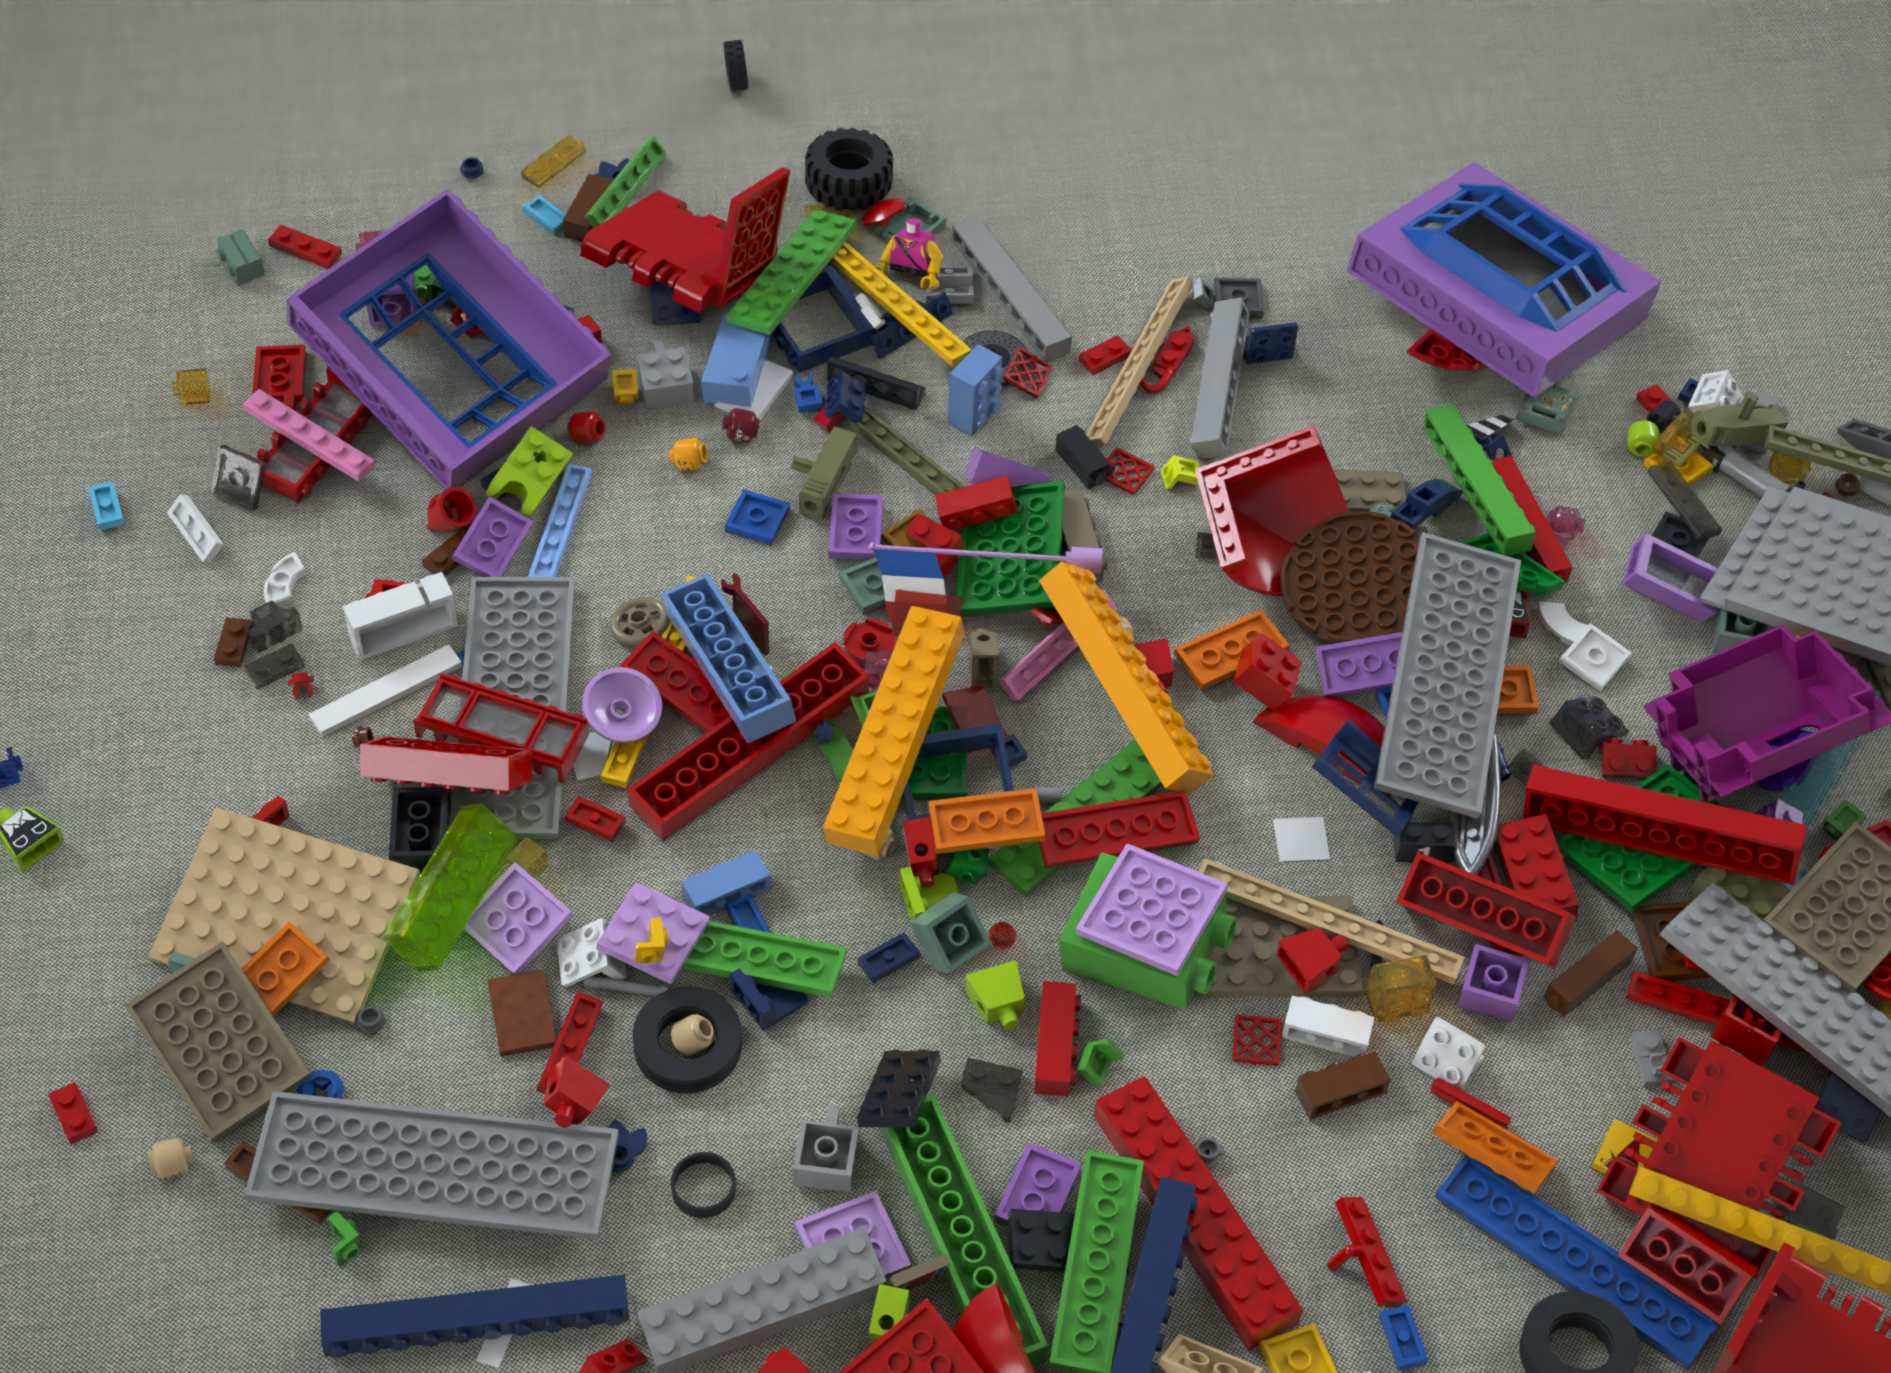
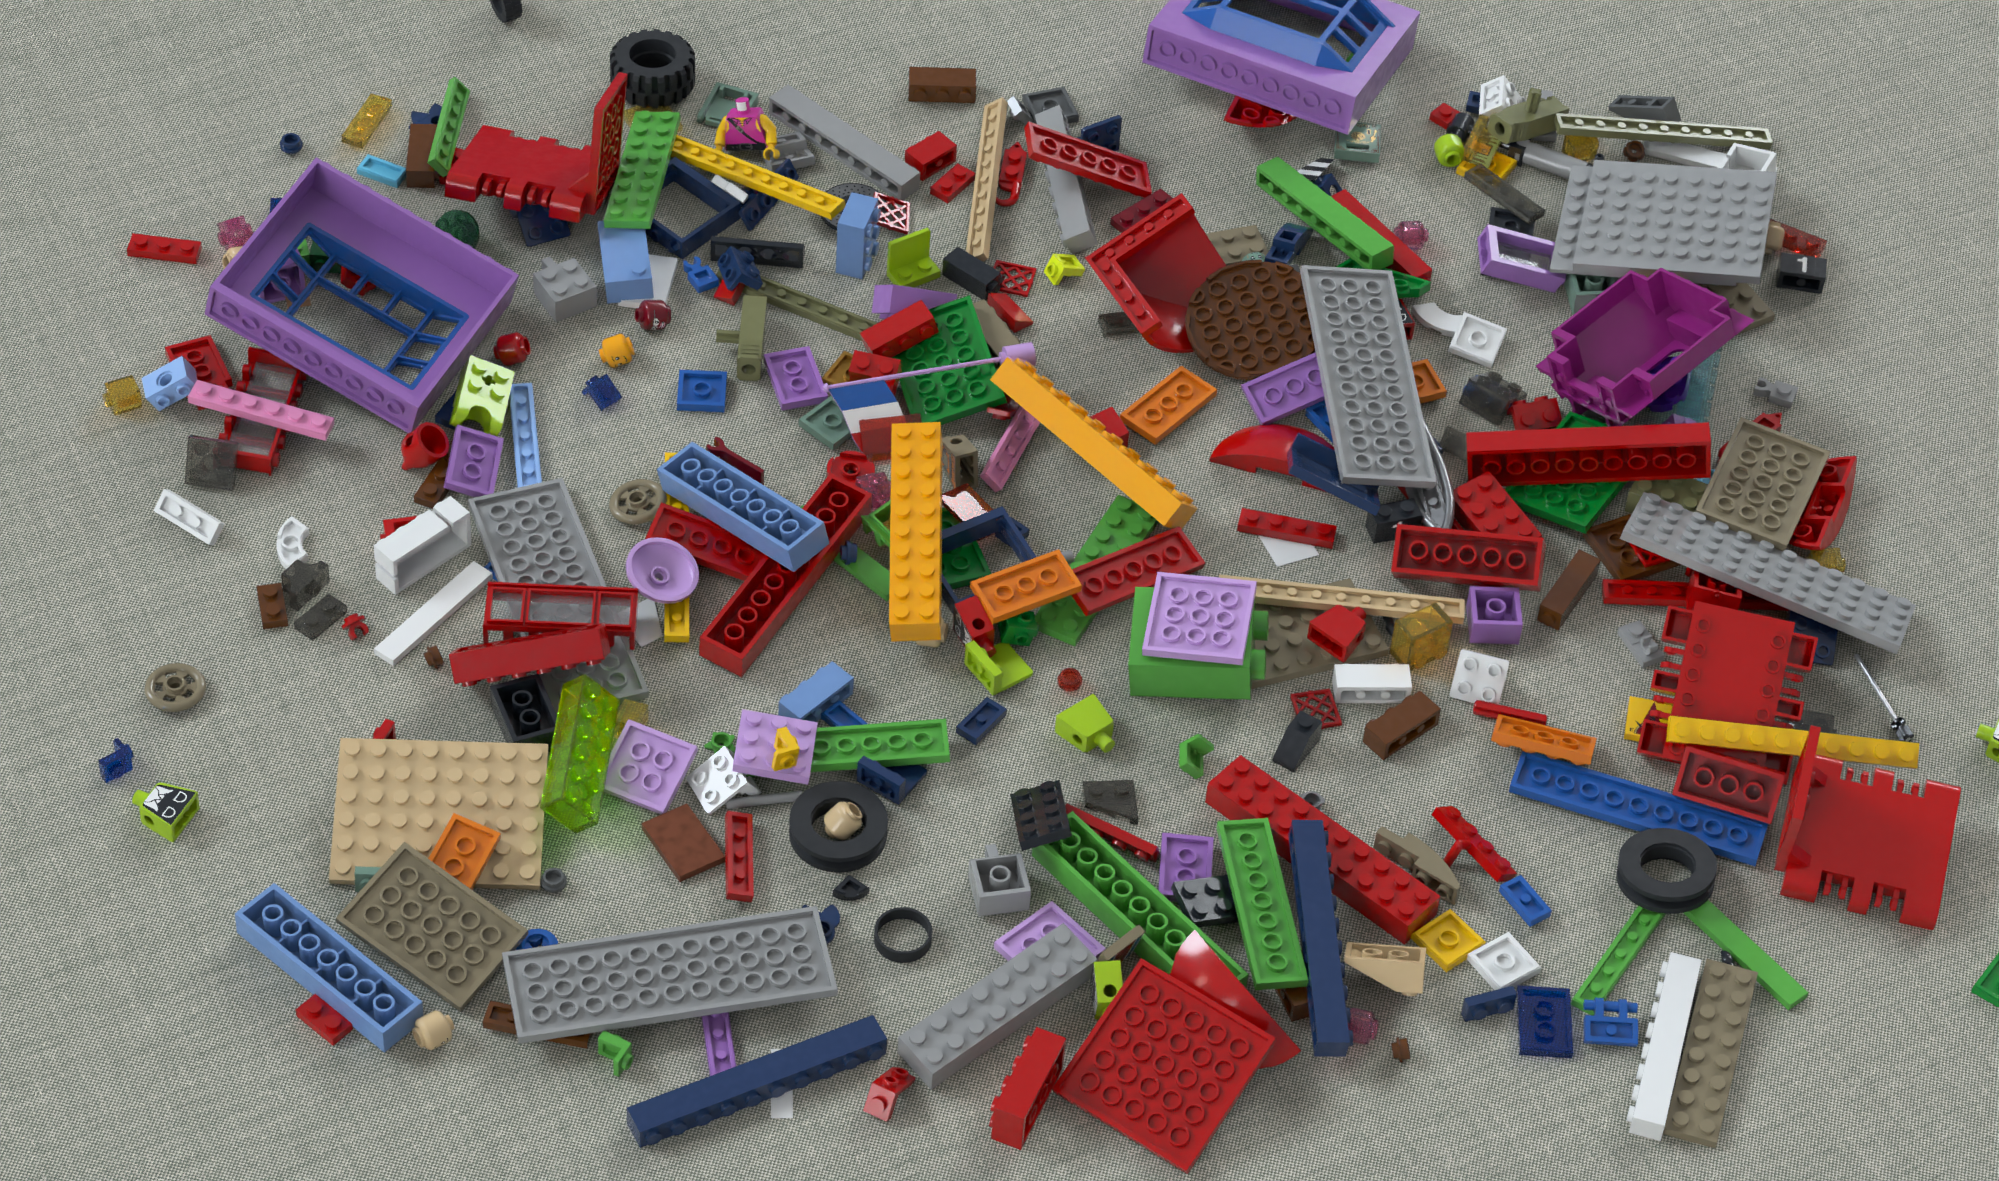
camera: 20 degrees left, 5 degrees down
medium azure plate [88,481,125,531] -> none
sand green brick [215,229,265,284] -> none
red torso [543,1055,609,1127] -> none
red plate [565,796,626,842] -> none
yellow bracket [612,369,639,404] -> none
red dish [862,198,907,227] -> none
sand green brick [910,893,992,973] -> none
red brick [1034,981,1081,1096] -> none
red brick [1233,632,1302,711] -> none
bright green bracket [1823,799,1867,839] -> none
none -> light blue brick [142,356,198,411]
none -> dark tan plate [144,663,206,712]
none -> medium blue brick [235,883,423,1053]
none -> clear green plate [435,210,480,249]
none -> clear blue bracket [581,374,622,411]
none -> medium lavender tile [701,1012,736,1076]
none -> bright green plate [704,732,736,753]
none -> black tile [832,875,869,901]
none -> lime bracket [887,228,941,288]
none -> red brick [905,131,957,181]
none -> reddish brown brick [908,67,976,103]
none -> red slope [987,293,1033,333]
none -> red plate [1024,121,1152,198]
none -> red plate [1066,803,1160,863]
none -> dark red plate [1110,188,1173,233]
none -> red plate [1237,508,1337,549]
none -> black slope [1272,710,1322,773]
none -> dark tan slope [1373,826,1460,905]

